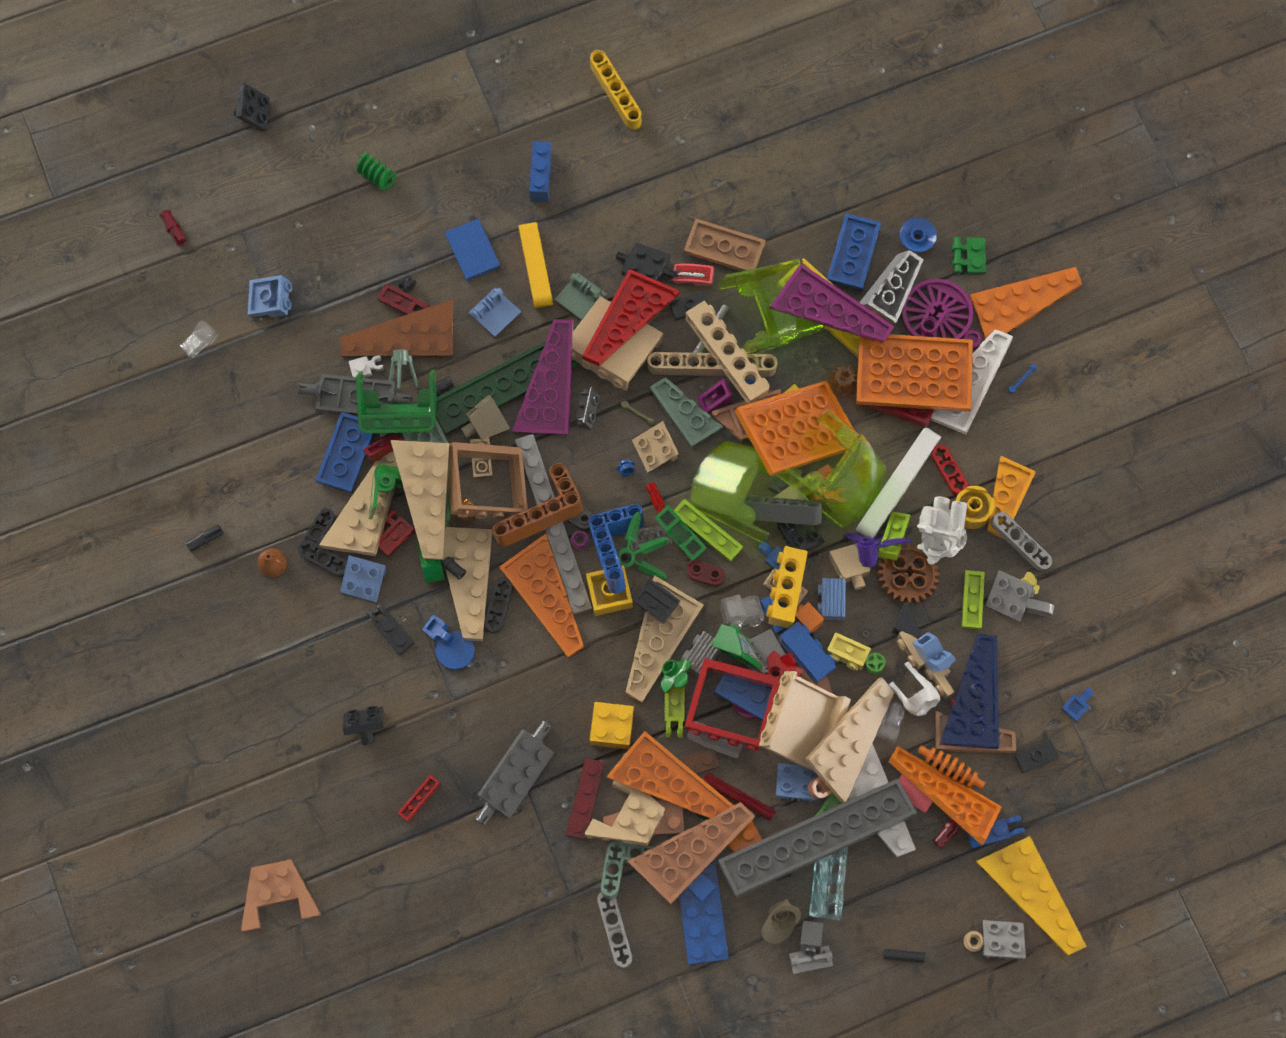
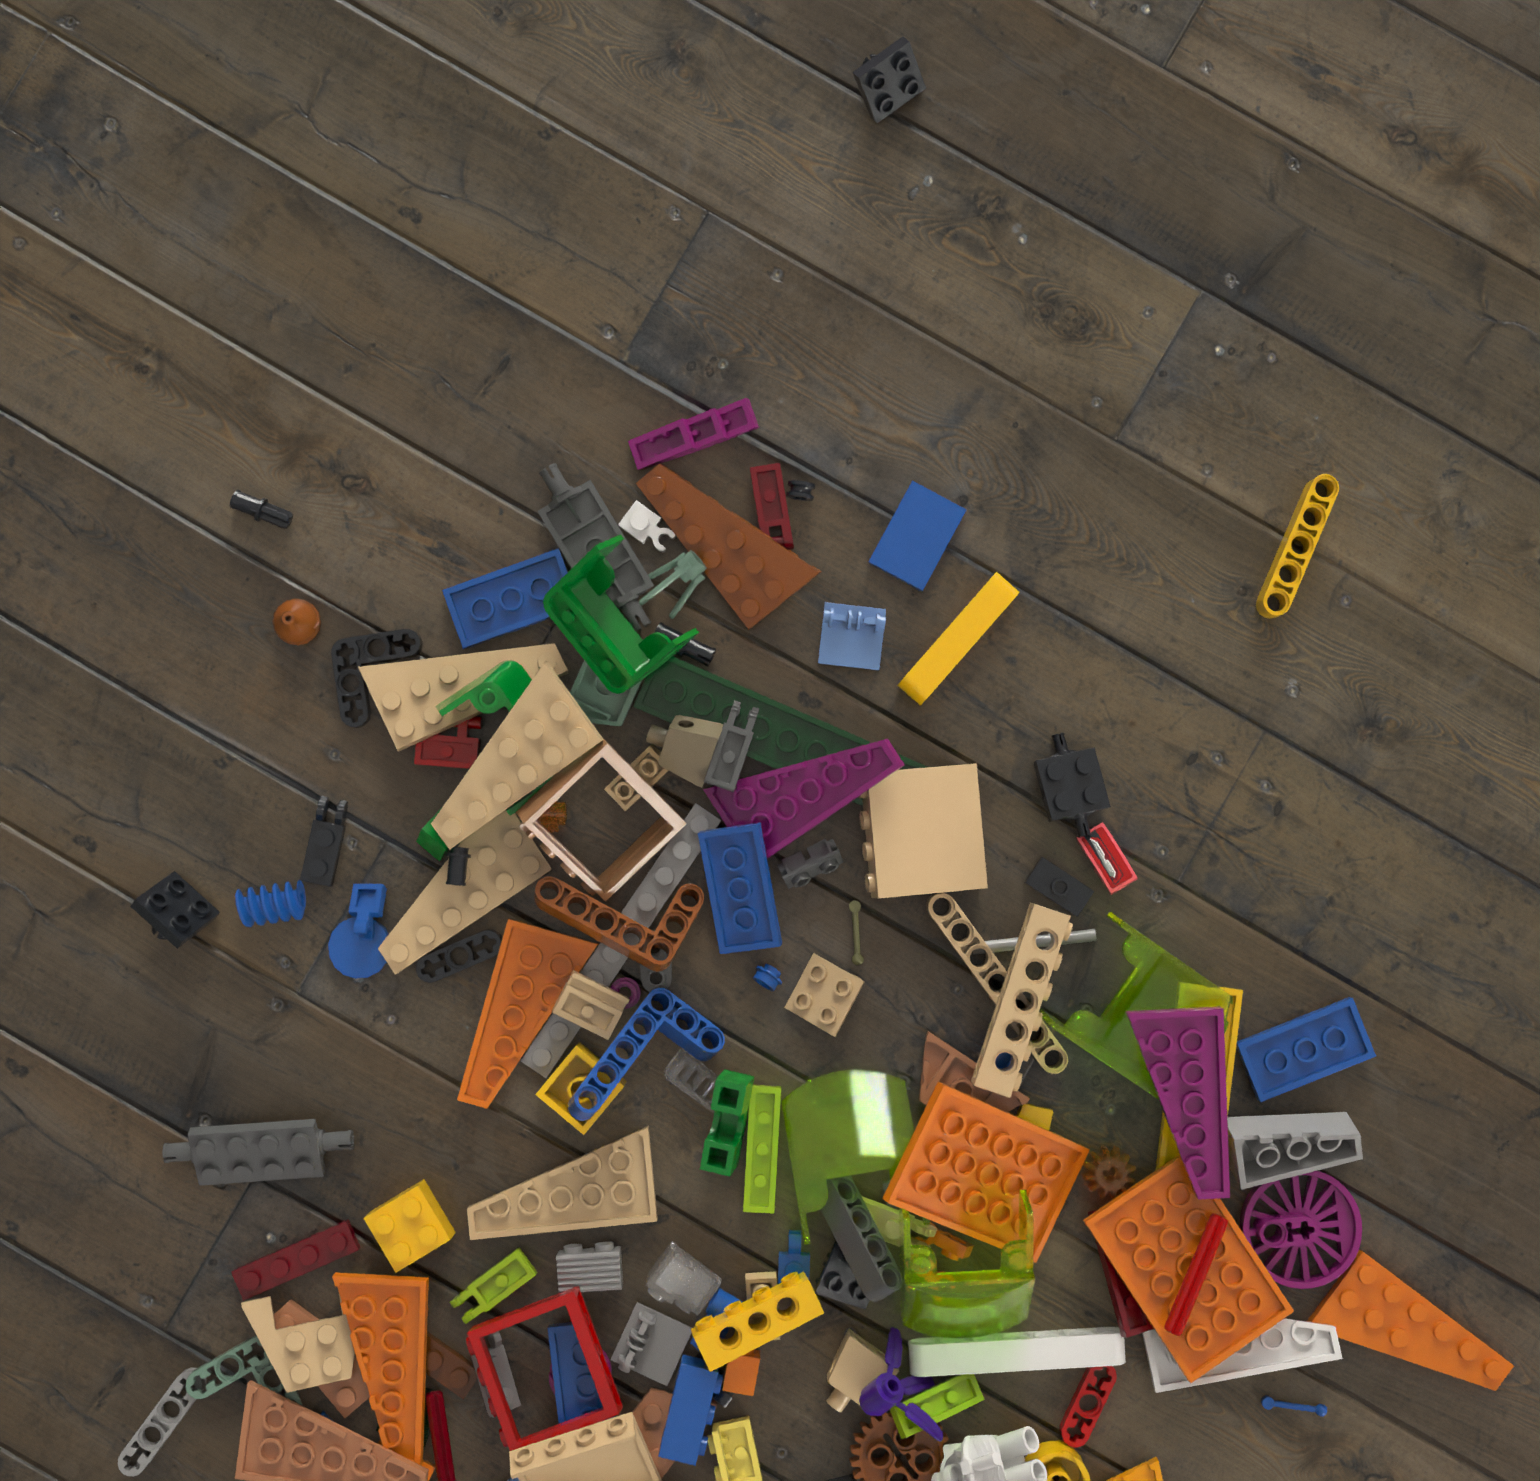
camera: 50 degrees right, 15 degrees up
dark red pin [159,210,187,246] -> none
clear piece [180,320,218,358] -> none
medium blue plate [247,275,292,318] -> none
medium blue hinge [340,555,387,603] -> none
green piece [356,152,397,191] -> none
dark red plate [363,433,404,462] -> none
red piece [398,775,441,823] -> none
blue brick [529,141,552,202] -> none
sand green hinge [555,273,607,320] -> none
red wing [582,269,680,366] -> none
green plant [617,512,669,580] -> none
black plate [632,578,681,624] -> none
red axle [646,482,665,514] -> none
sand green wing [650,377,723,449] -> none
green plate [661,659,692,693] -> none
medium nougat plate [684,219,766,275] -> none
dark red plate [687,560,725,587] -> none
magenta slope [697,379,732,413] -> none
green slope [711,624,763,670] -> none
red plate [766,650,803,678] -> none
medium blue brick [817,578,846,621] -> none
blue dish [900,218,937,253] -> none
green plate [952,237,986,275] -> none
magenta tile [963,330,982,350] -> none
none -> blue piece [235,880,306,927]
none -> tan plate [552,970,629,1040]
none -> magenta slope [628,398,759,470]
none -> blue plate [698,822,782,954]
none -> dark grey hinge [704,700,759,792]
none -> red axle [1164,1213,1228,1336]

